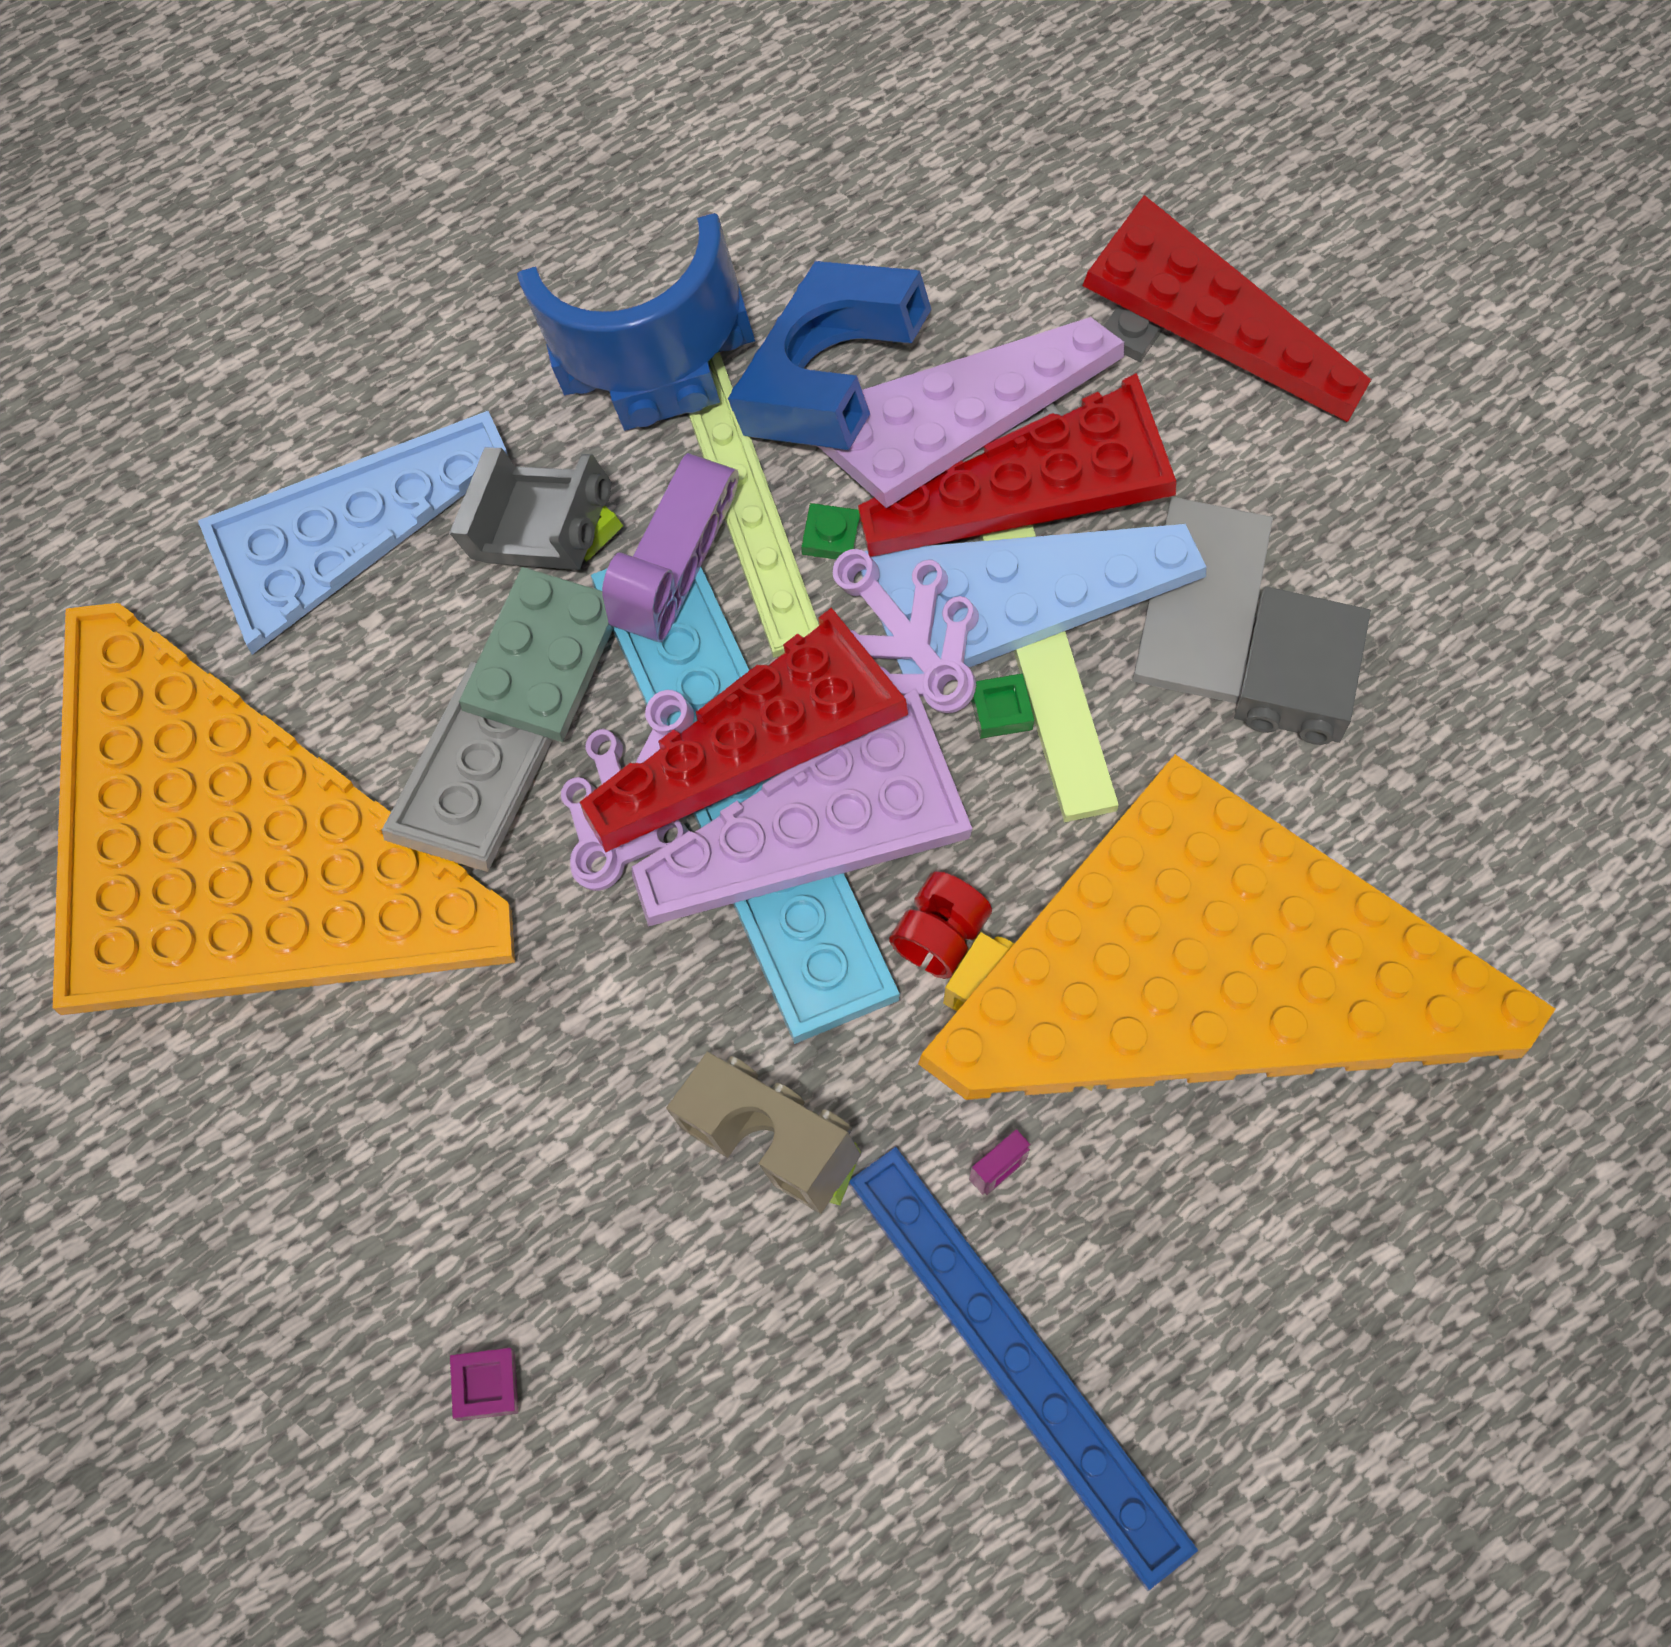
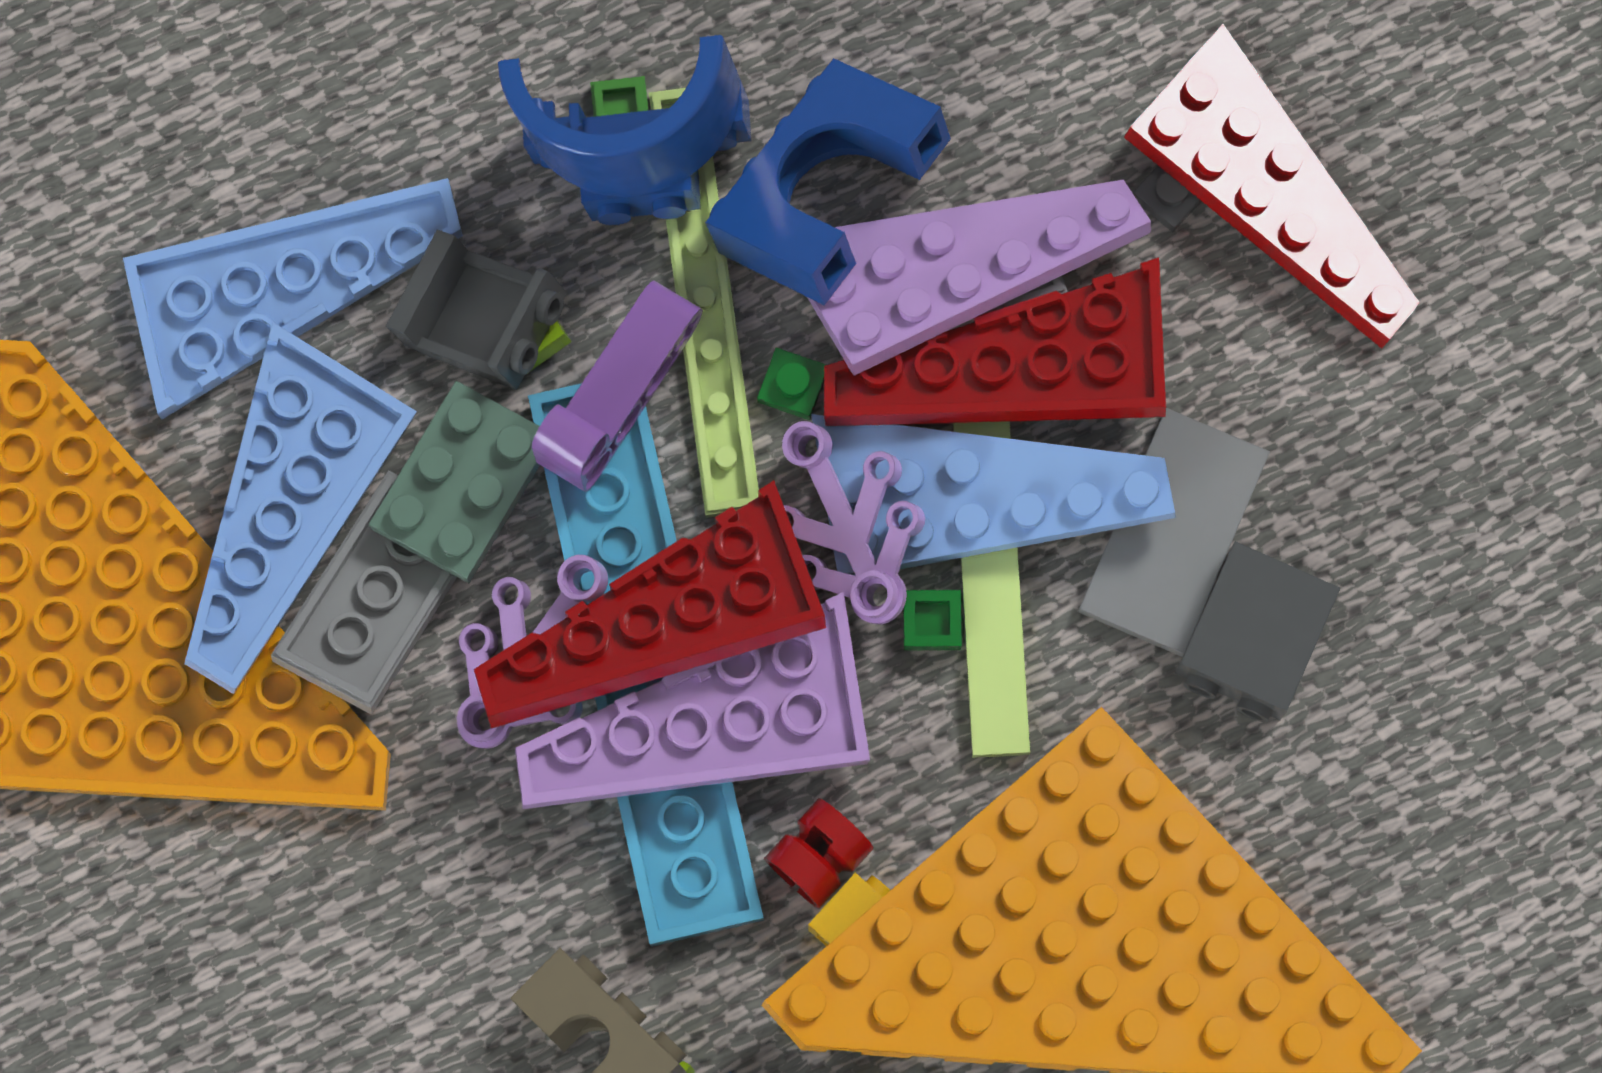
camera: 10 degrees right, 10 degrees up
none -> light blue wing [184,322,417,694]

